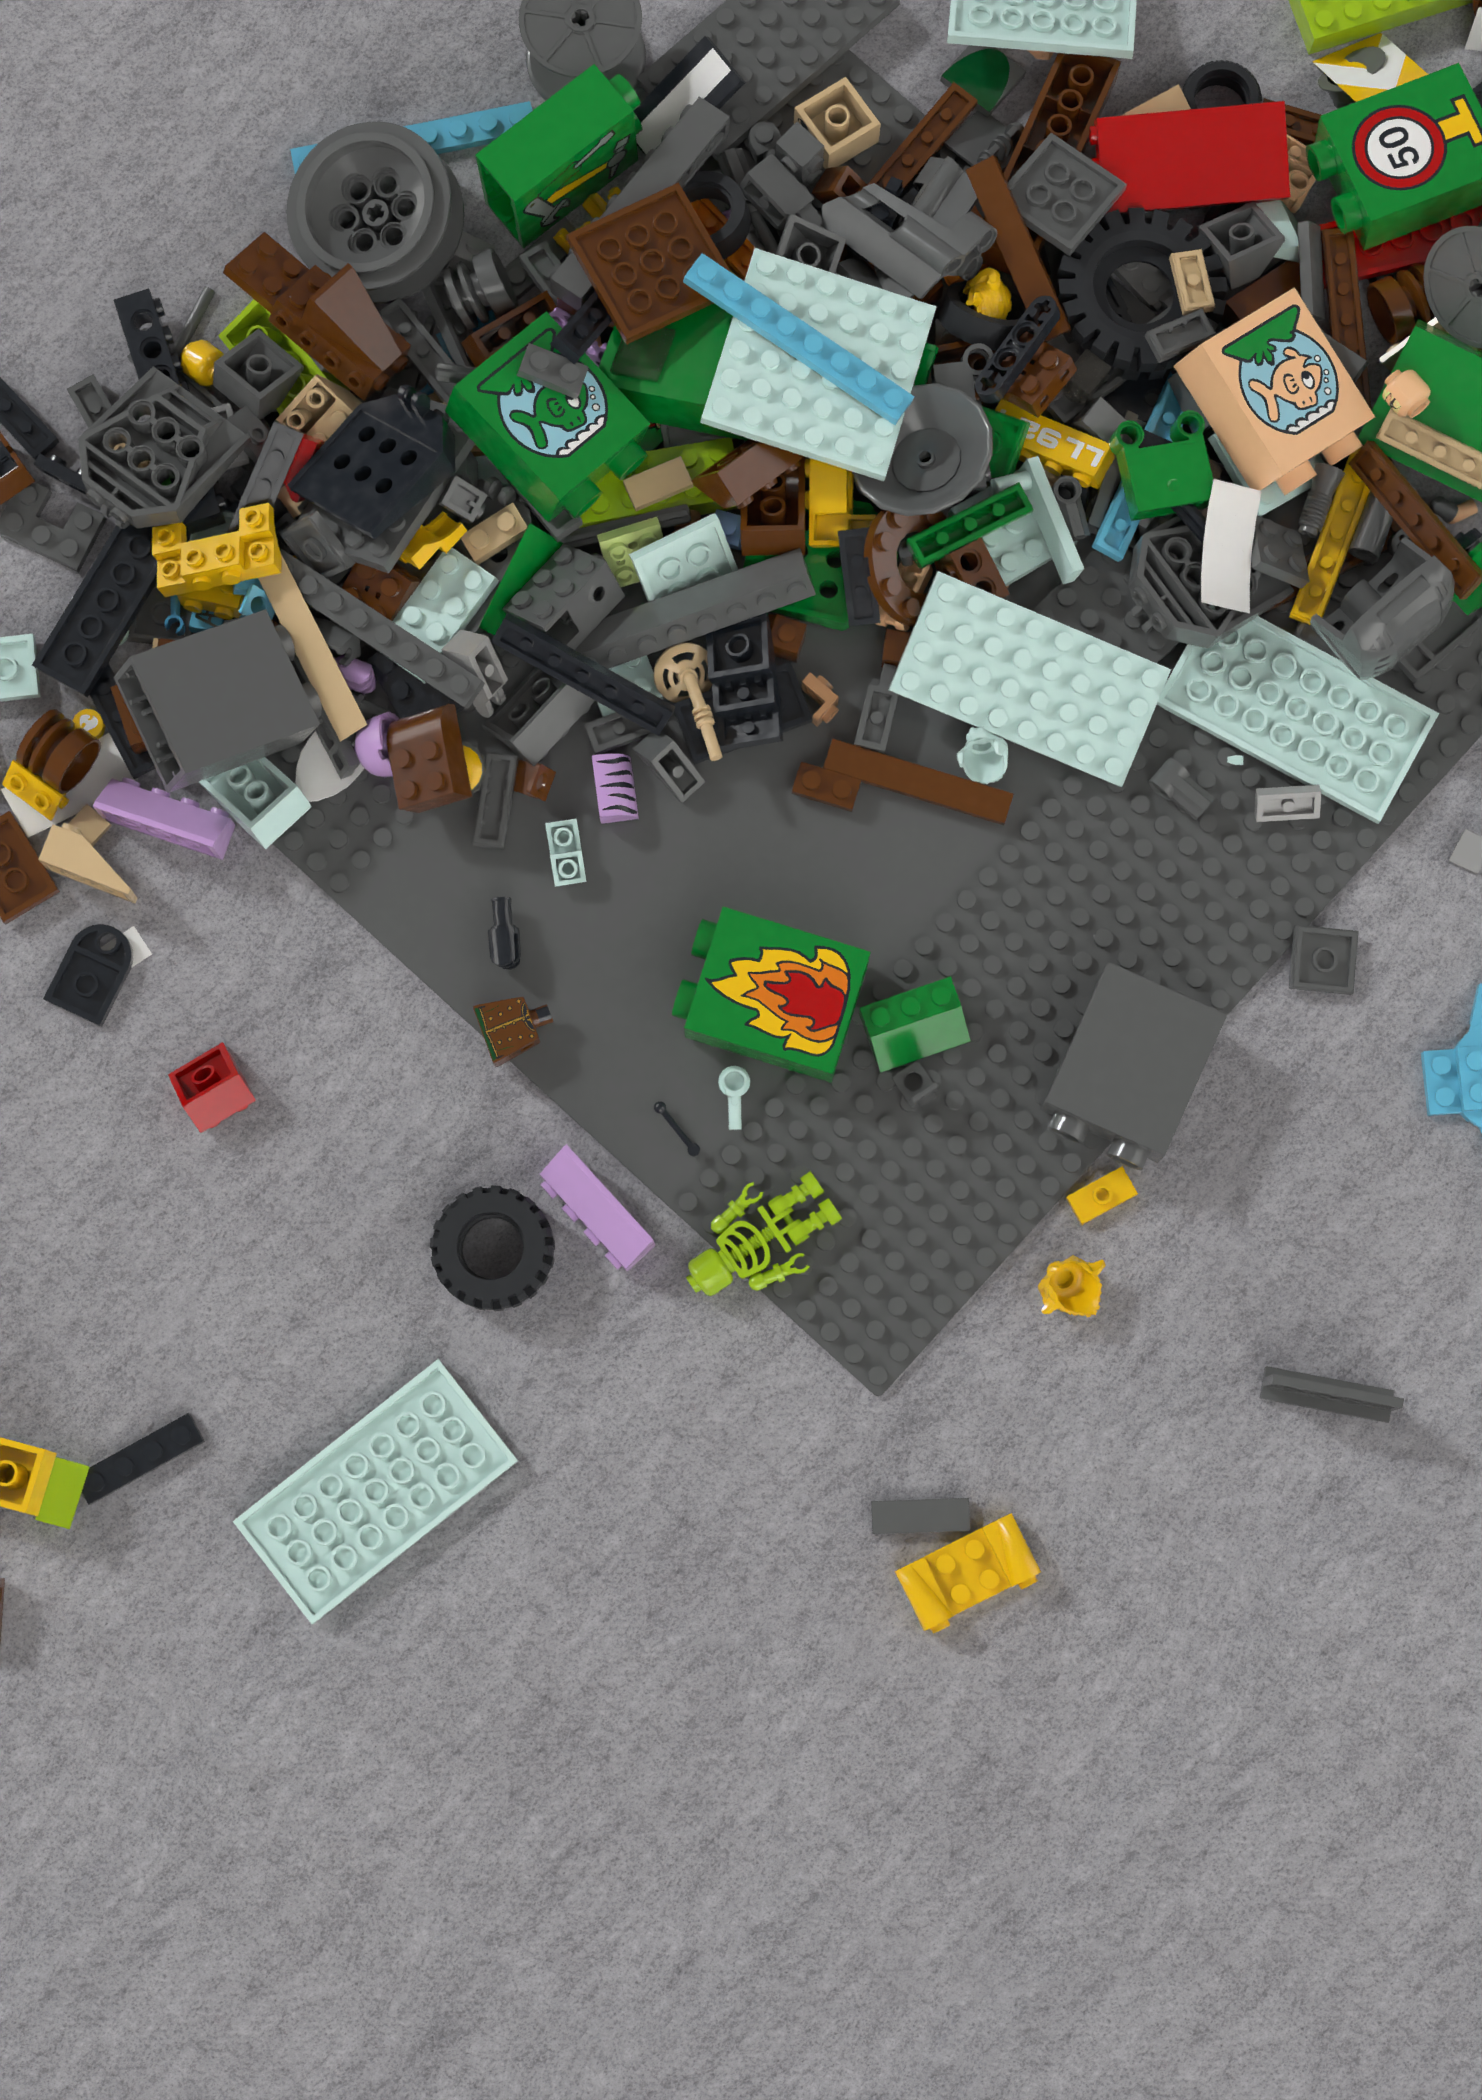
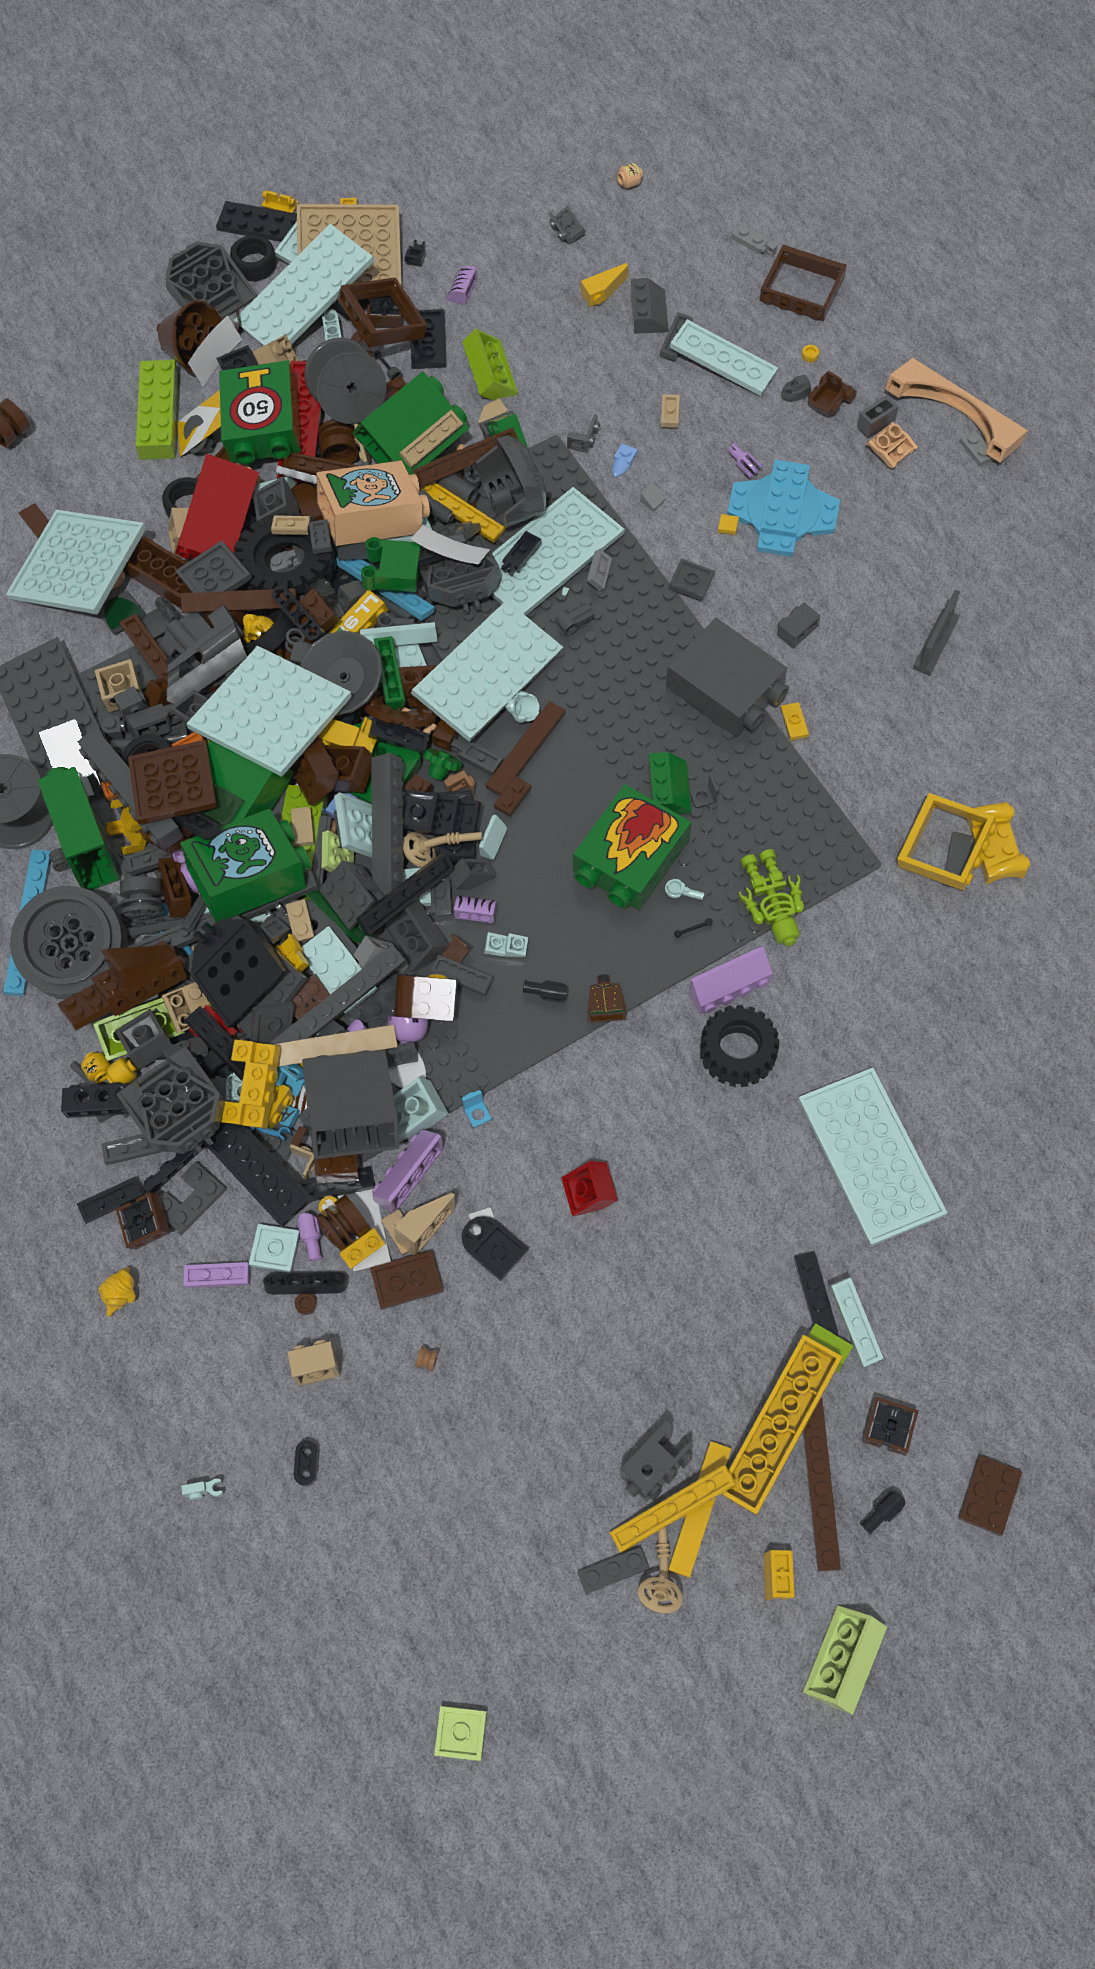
camera: 75 degrees left, 15 degrees down
dark grey plate [517,343,589,399] -> none
medium azure plate [683,253,915,425] -> none
yellow hair [1038,1255,1106,1318] -> none
light nougat head [1382,370,1431,418] -> none
none -> yellow head [81,1052,111,1083]
none -> lavender arm [298,1213,322,1261]
none -> green plant [423,748,462,780]
none -> medium azure bracket [462,1090,492,1128]
none -> light aqua slope [479,815,507,860]
none -> black hinge [501,531,541,575]
none -> yellow tile [718,514,739,535]
none -> dark grey brick [777,602,821,648]
none -> light aqua piece [829,1277,884,1367]
none -> yellow window [897,793,997,891]

